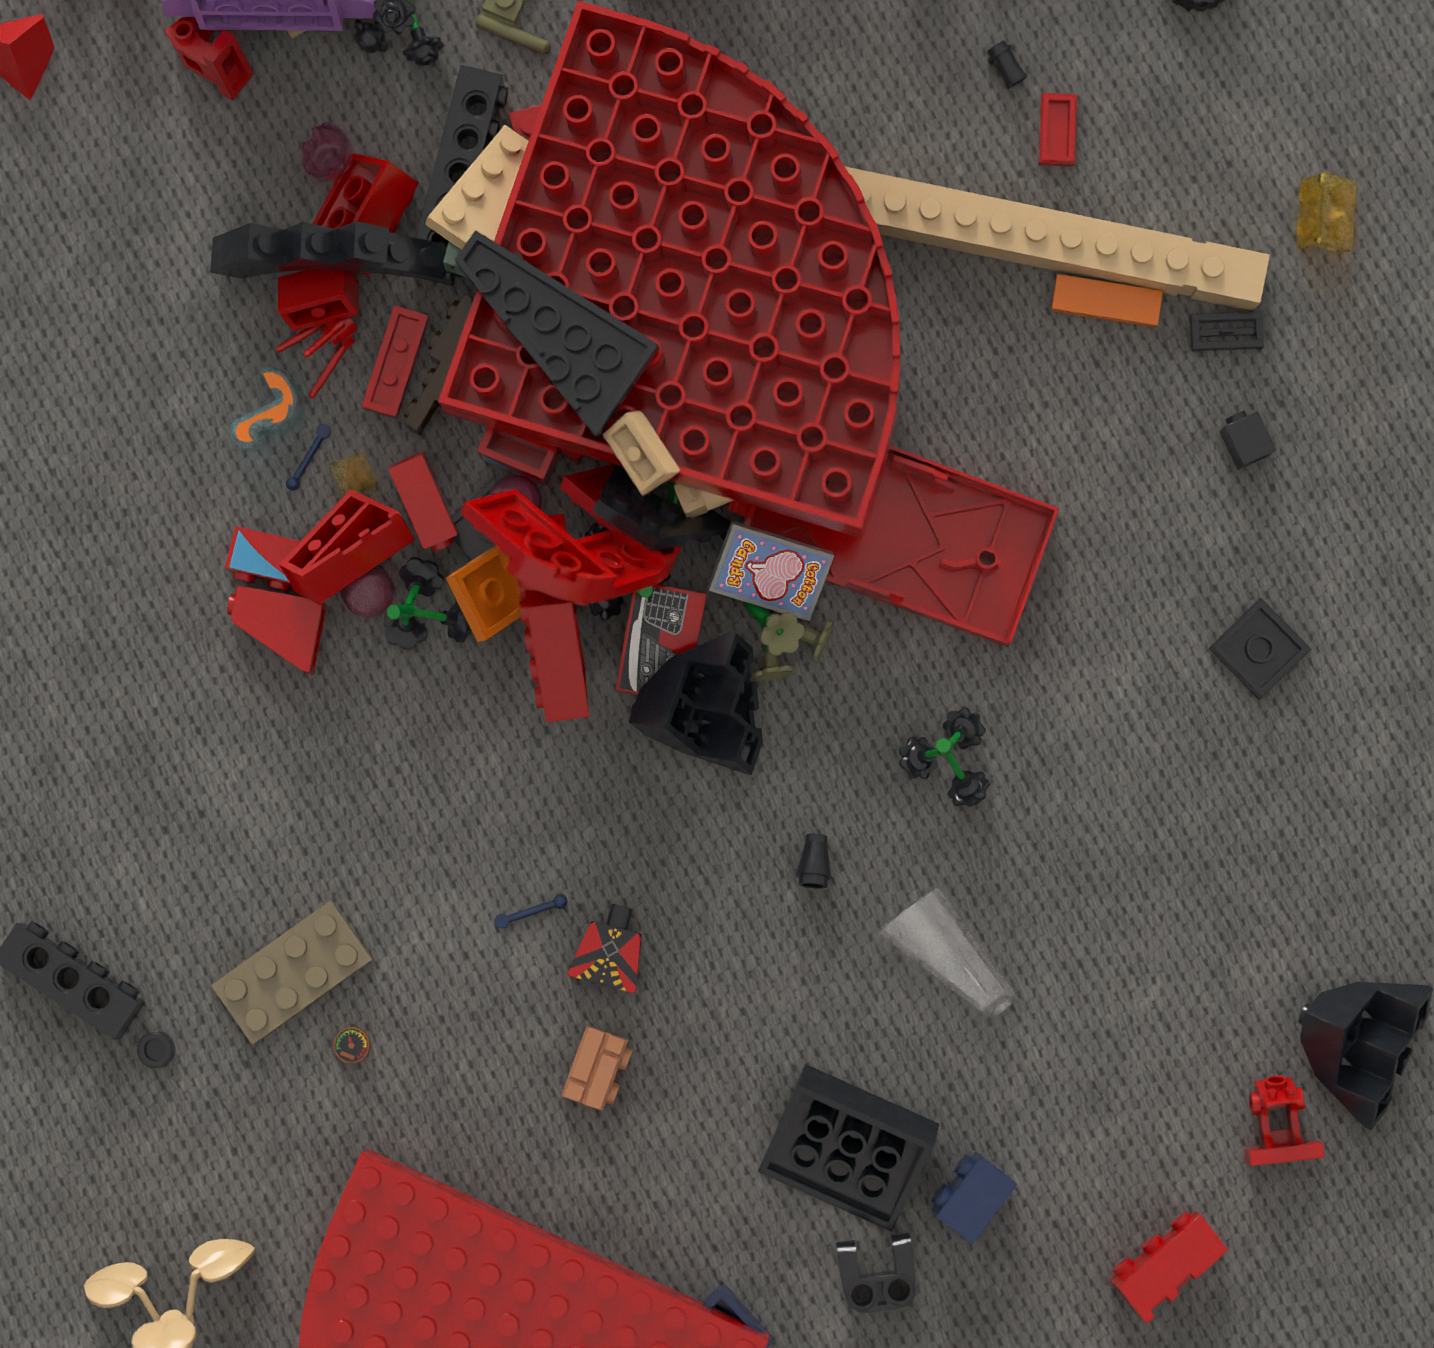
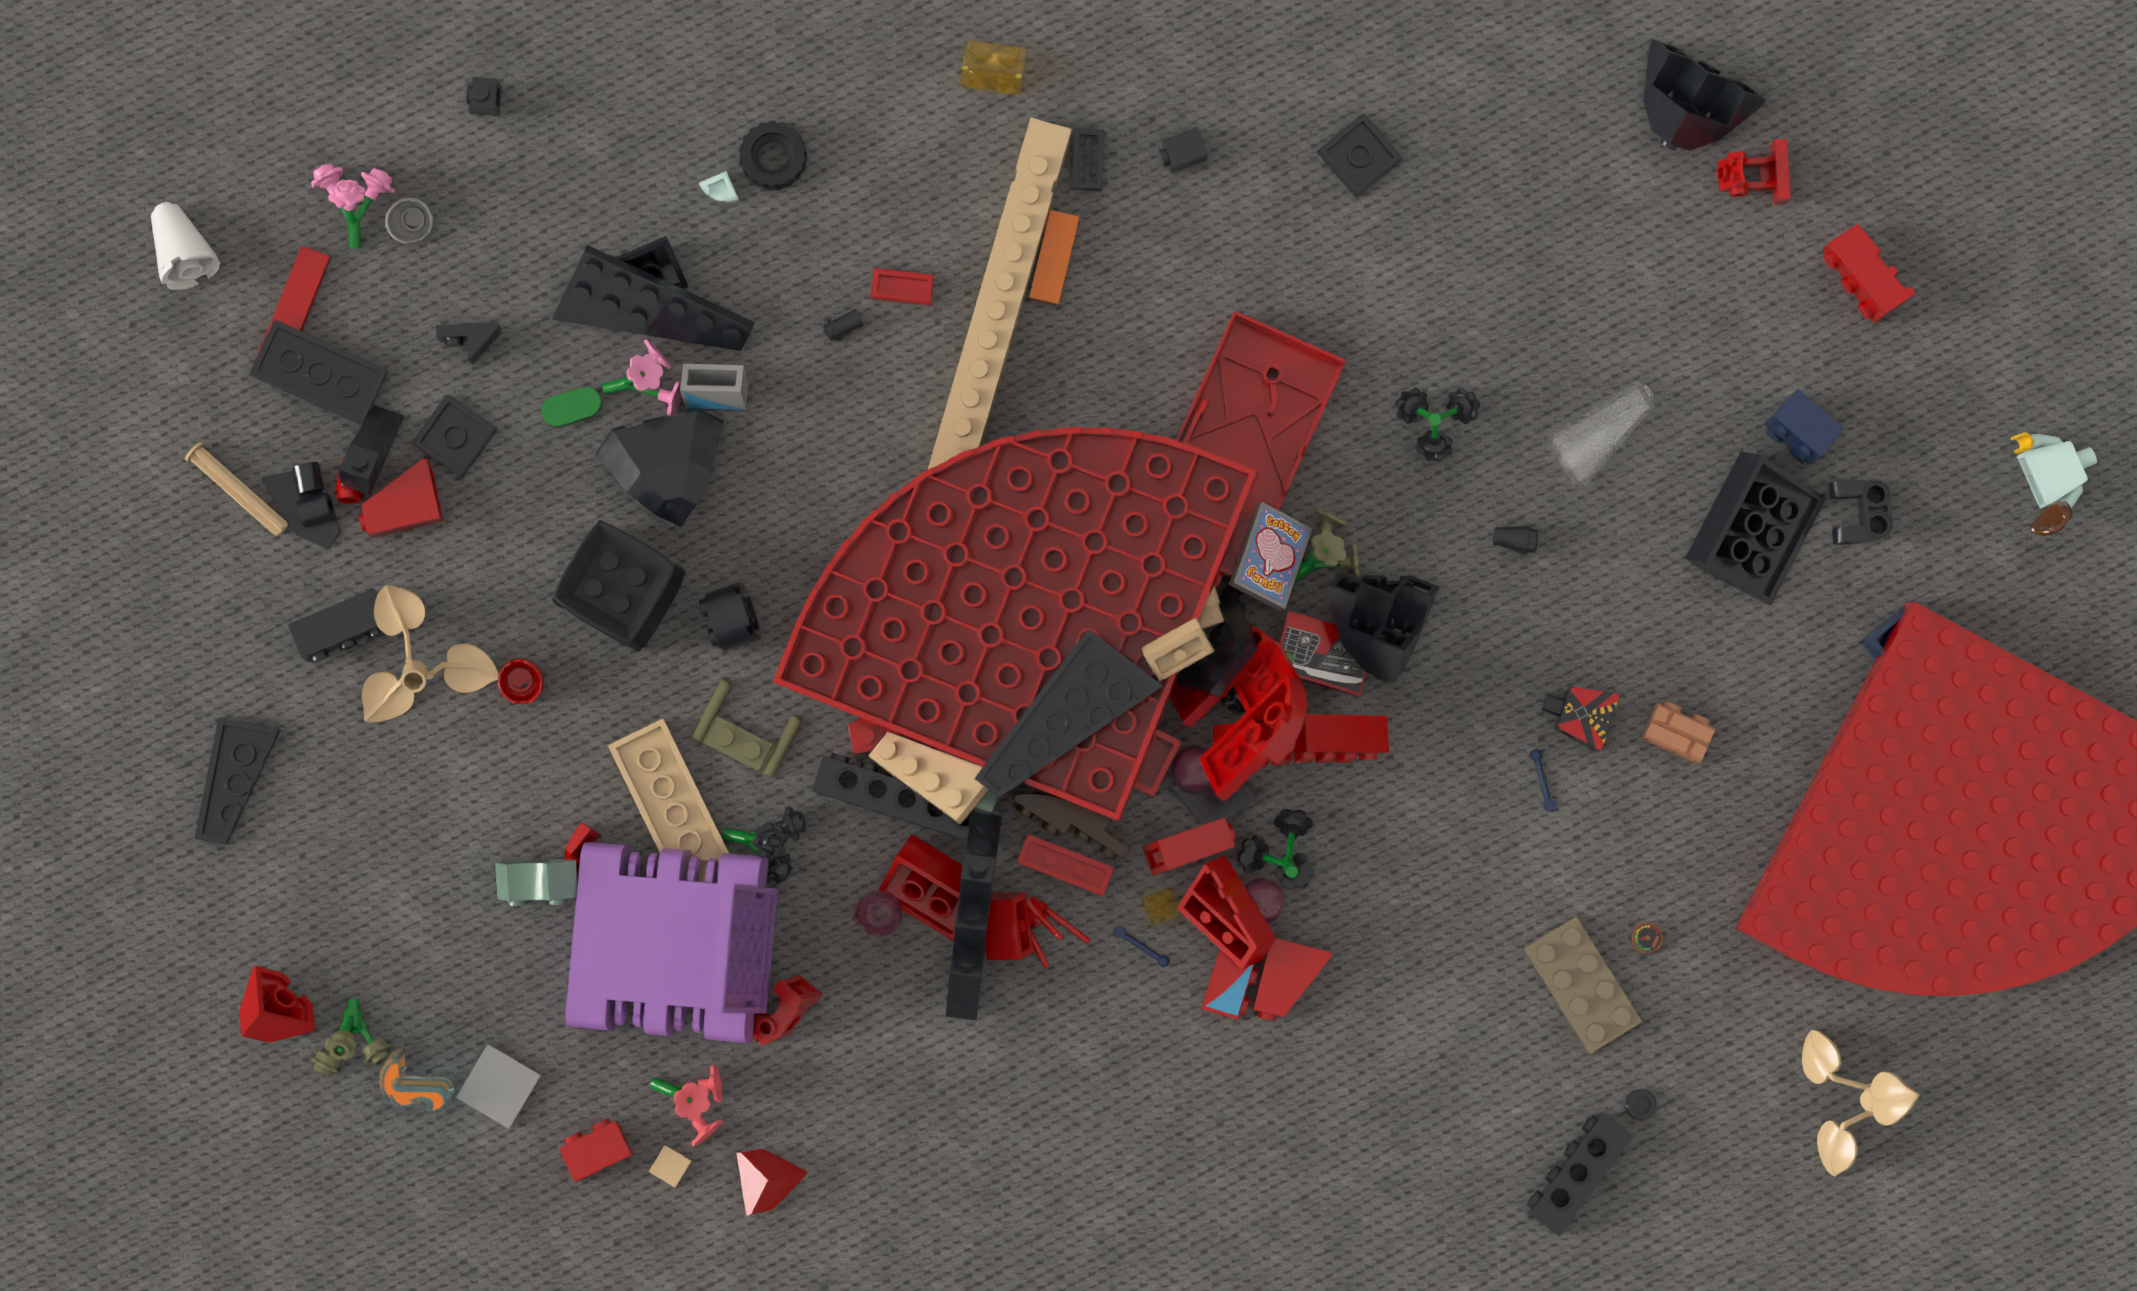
camera: 85 degrees left, 0 degrees up
clear light blue animal [230,366,305,453] -> none
orange plate [446,546,523,642] -> none

